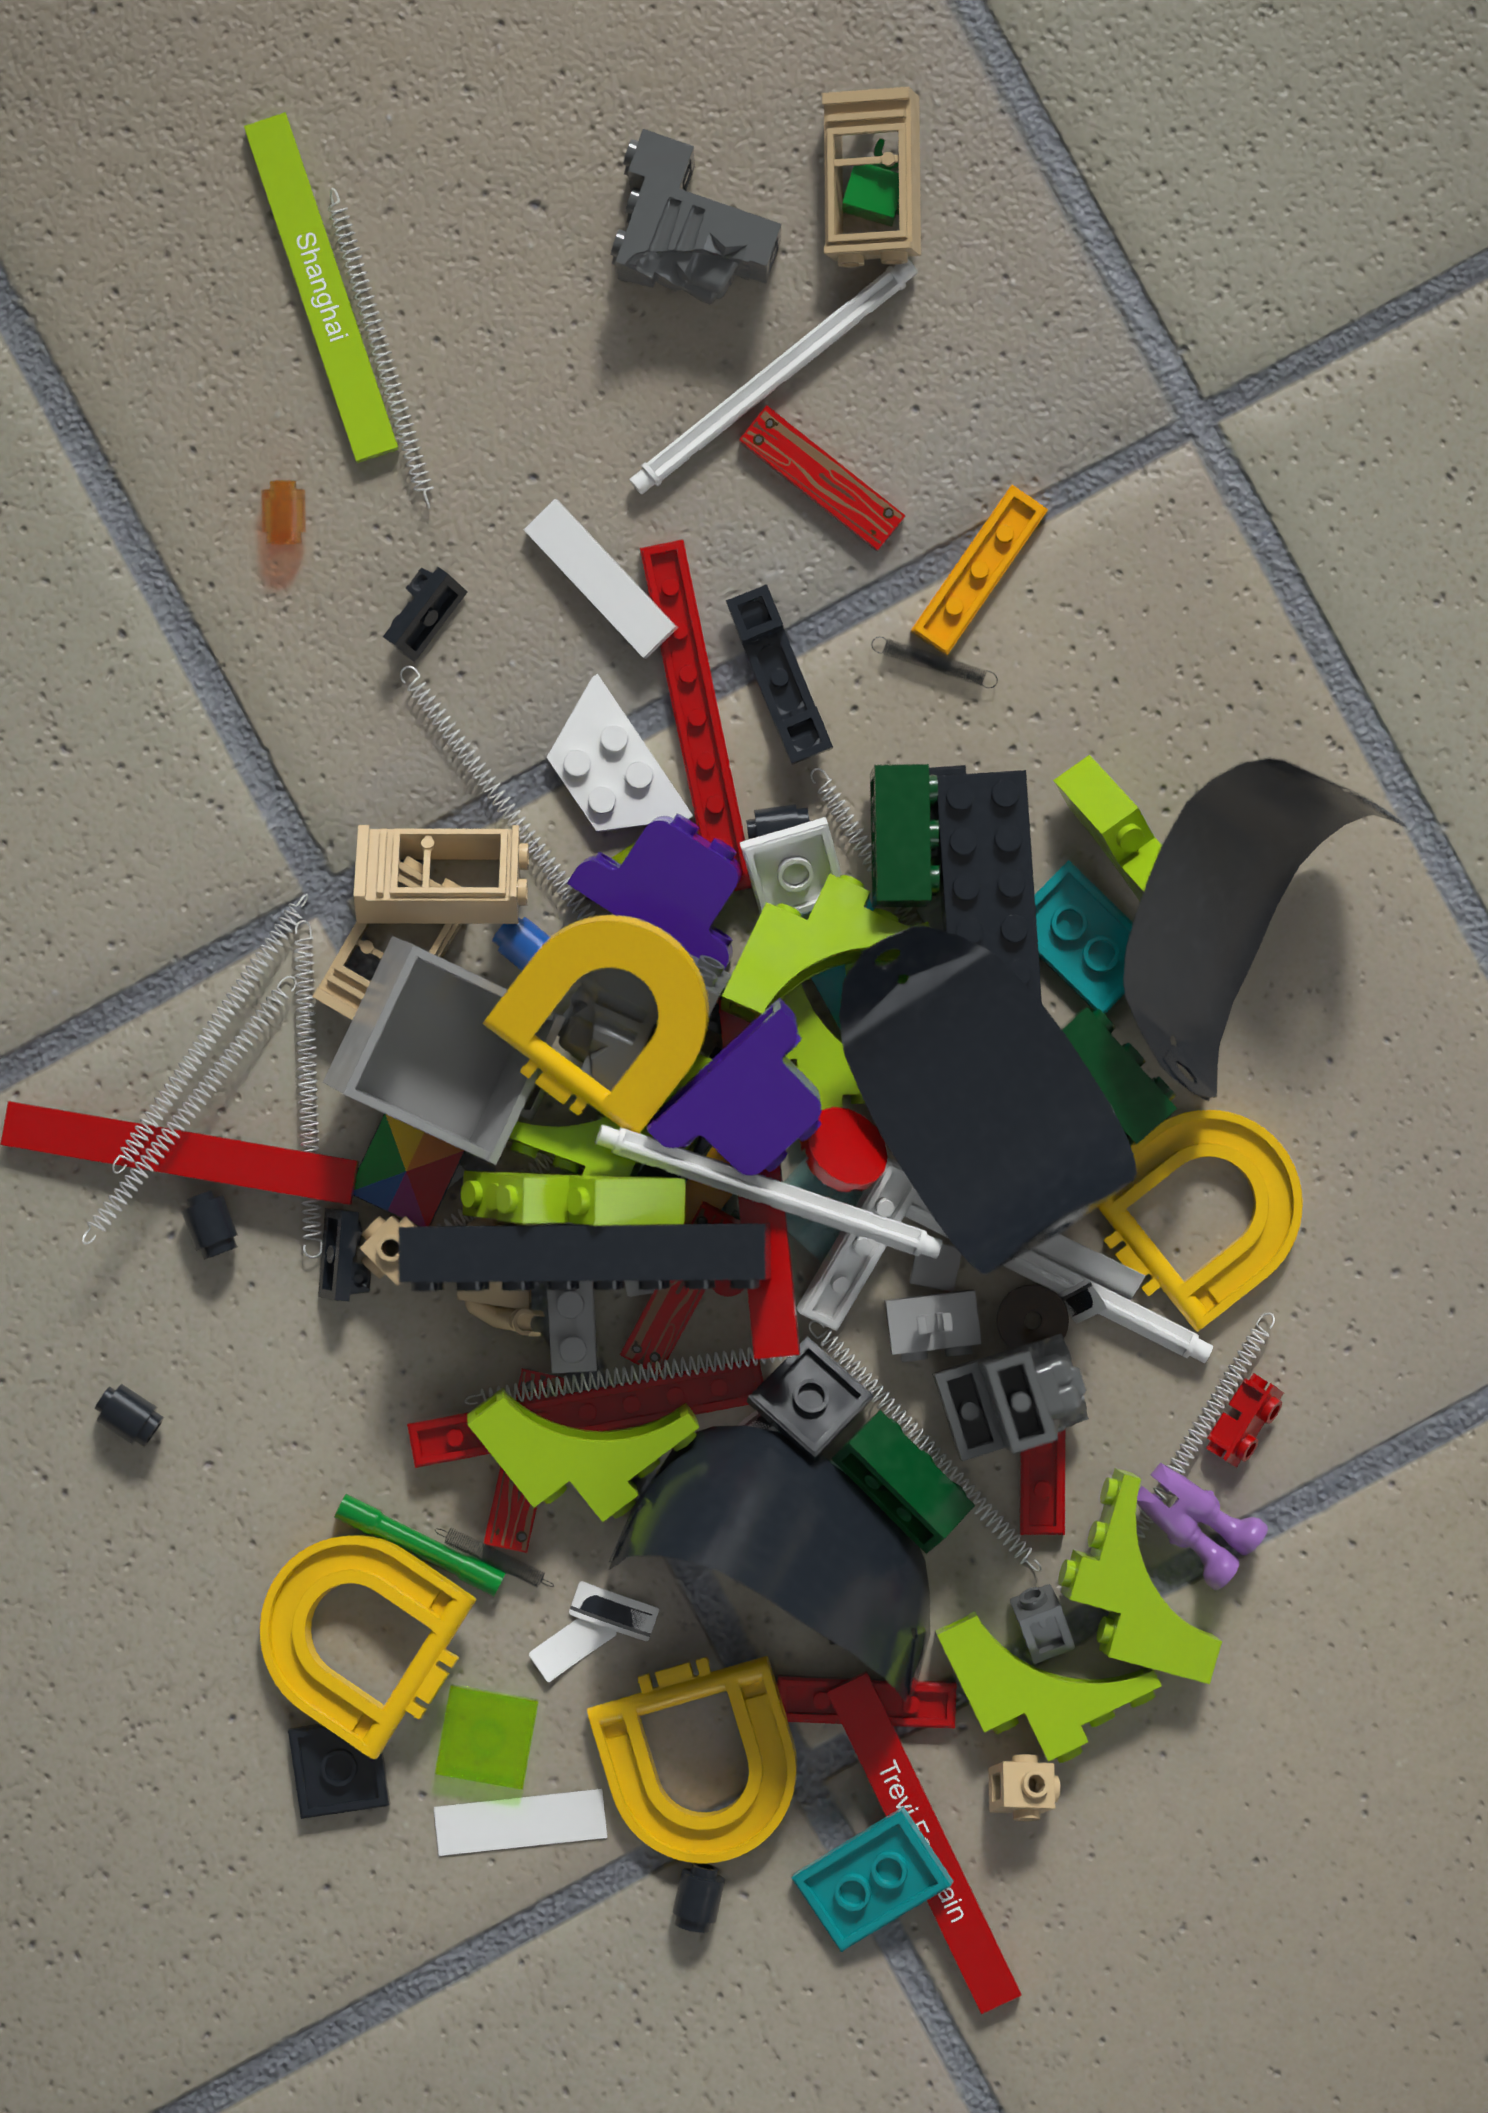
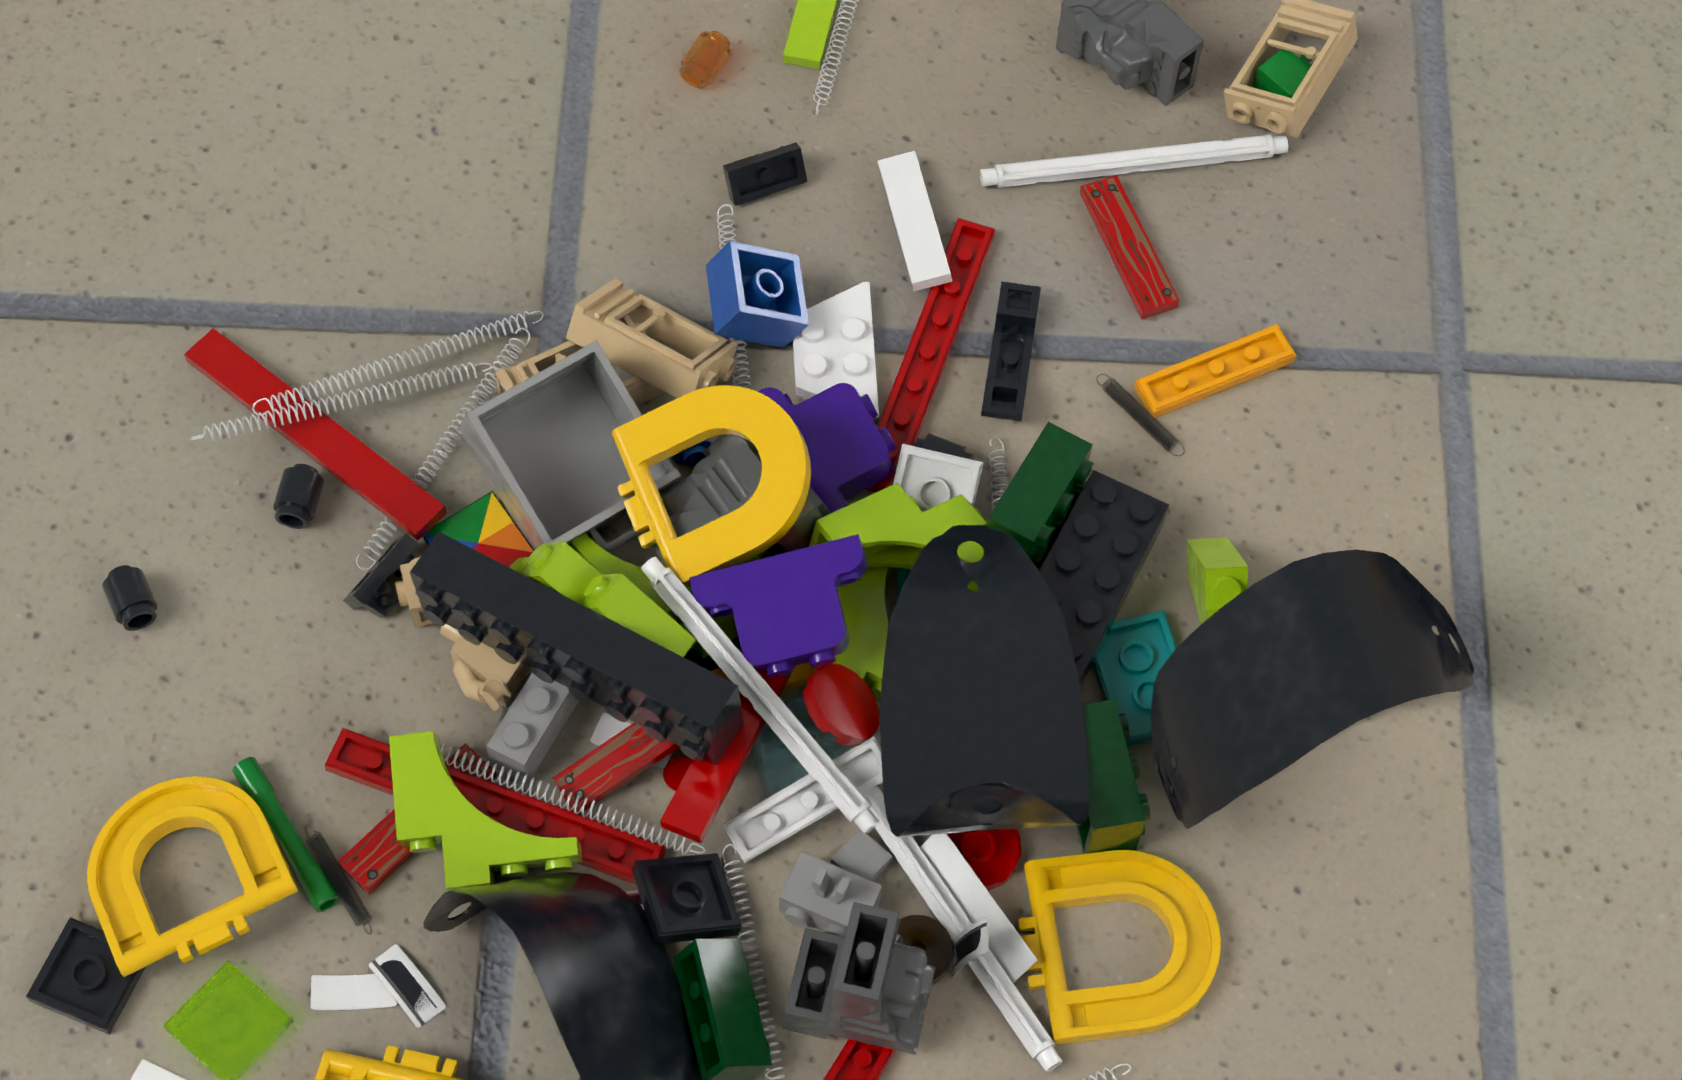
camera: 30 degrees right, 25 degrees down
none -> blue brick [706,241,809,348]

